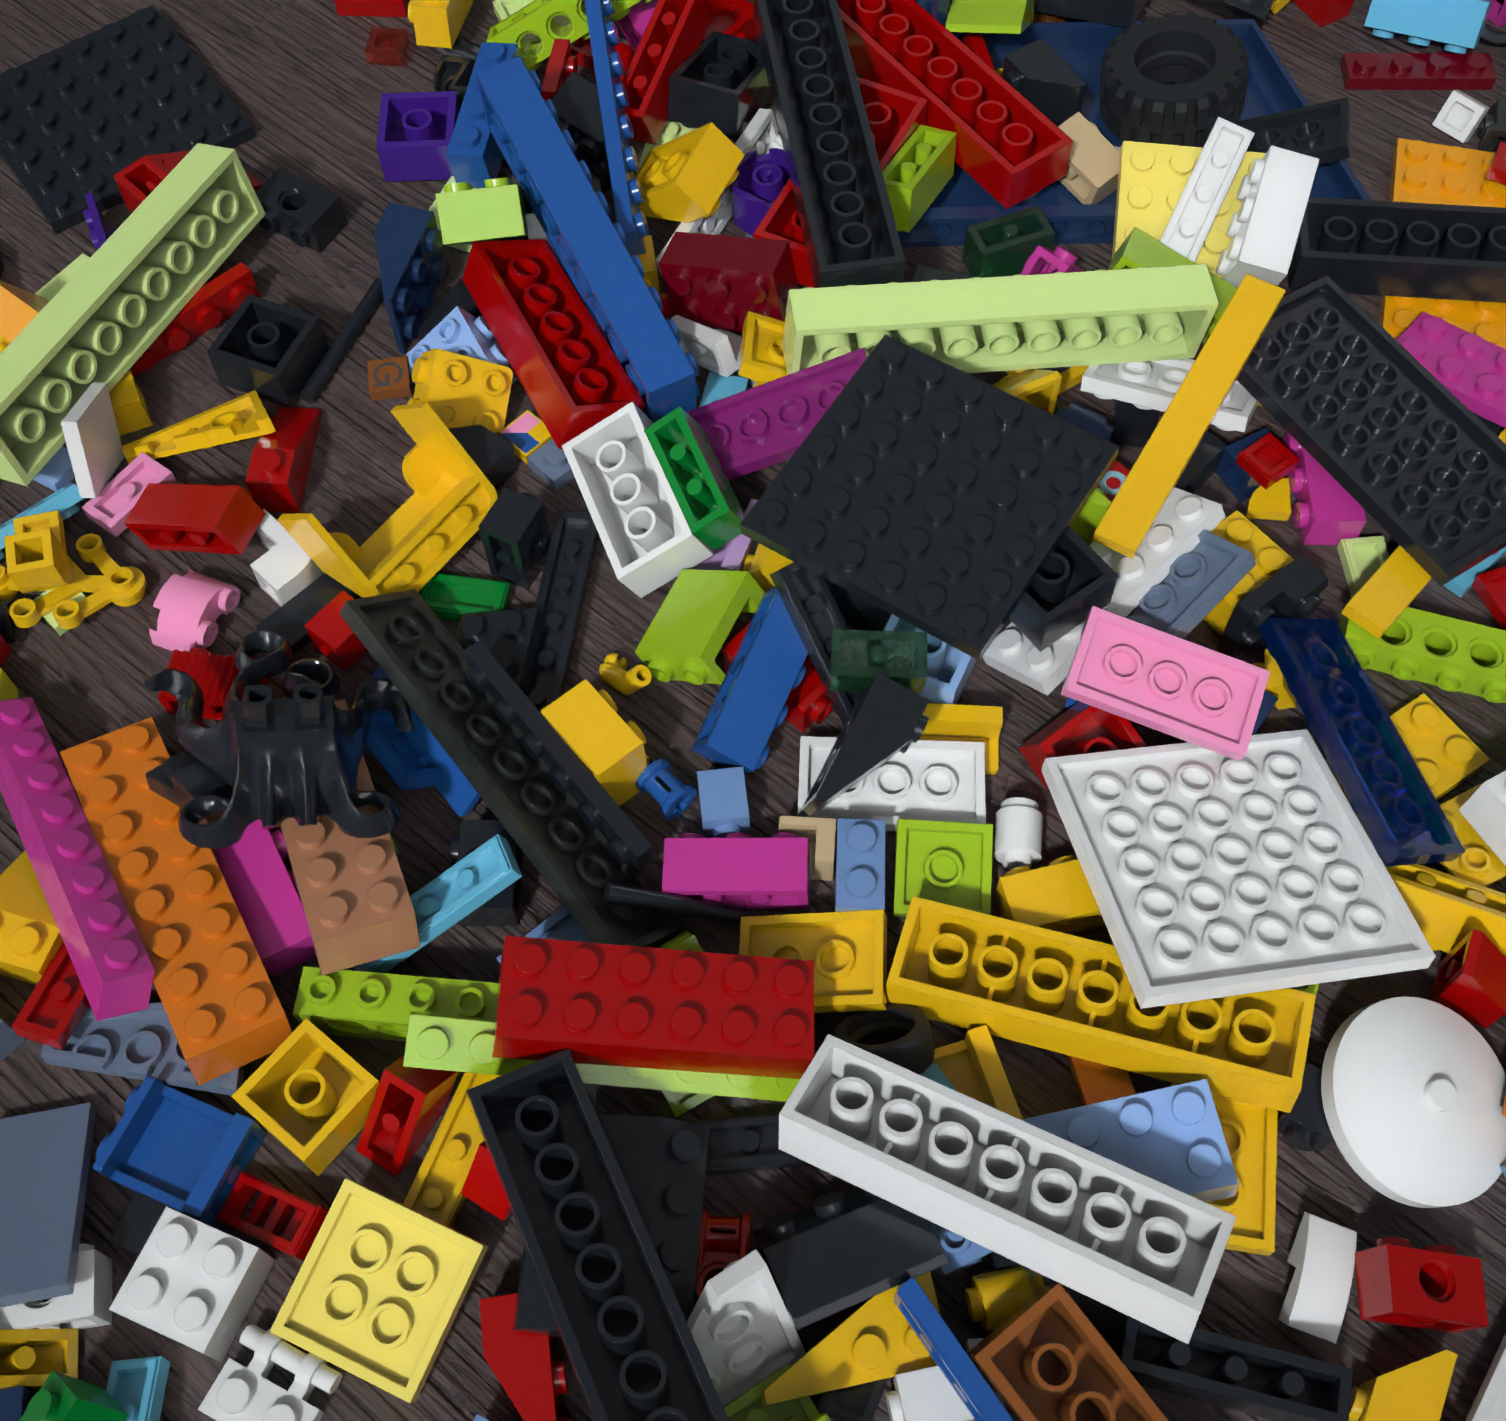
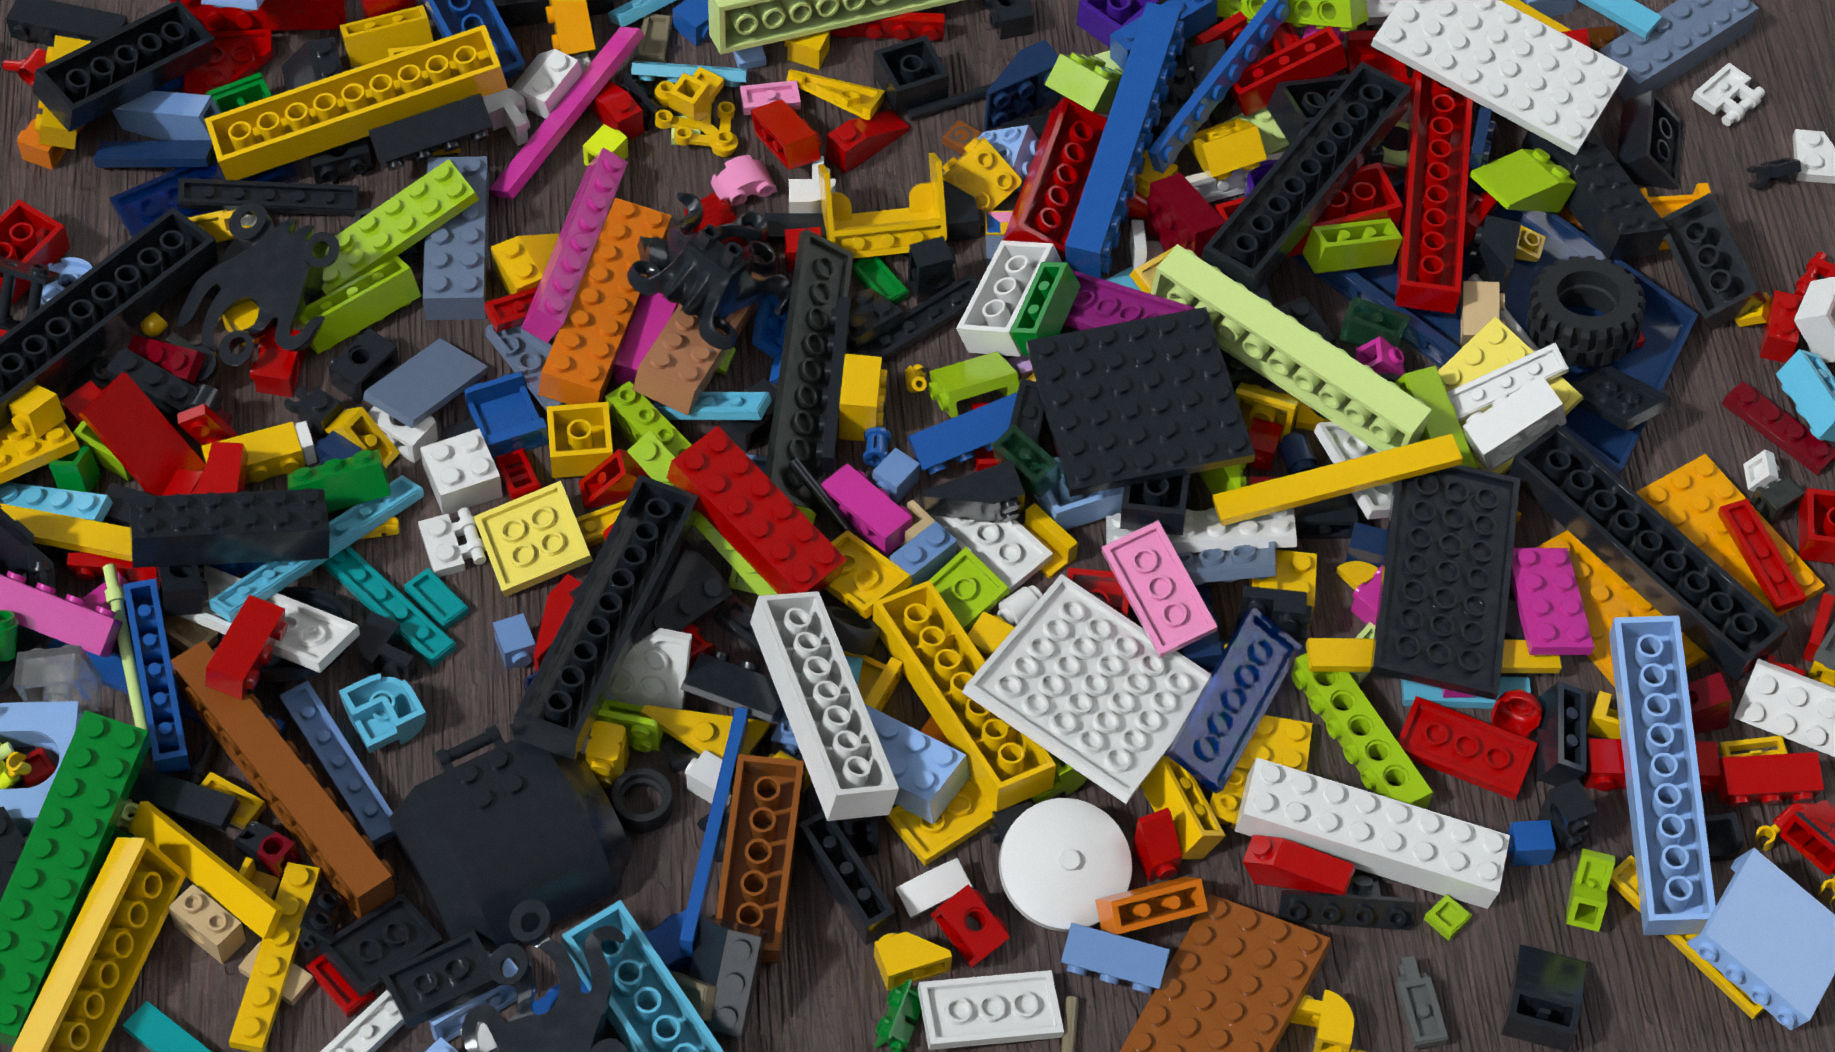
camera: 40 degrees right, 5 degrees down
white tile [61,382,125,498] -> none
red tile [1236,432,1300,490] -> none

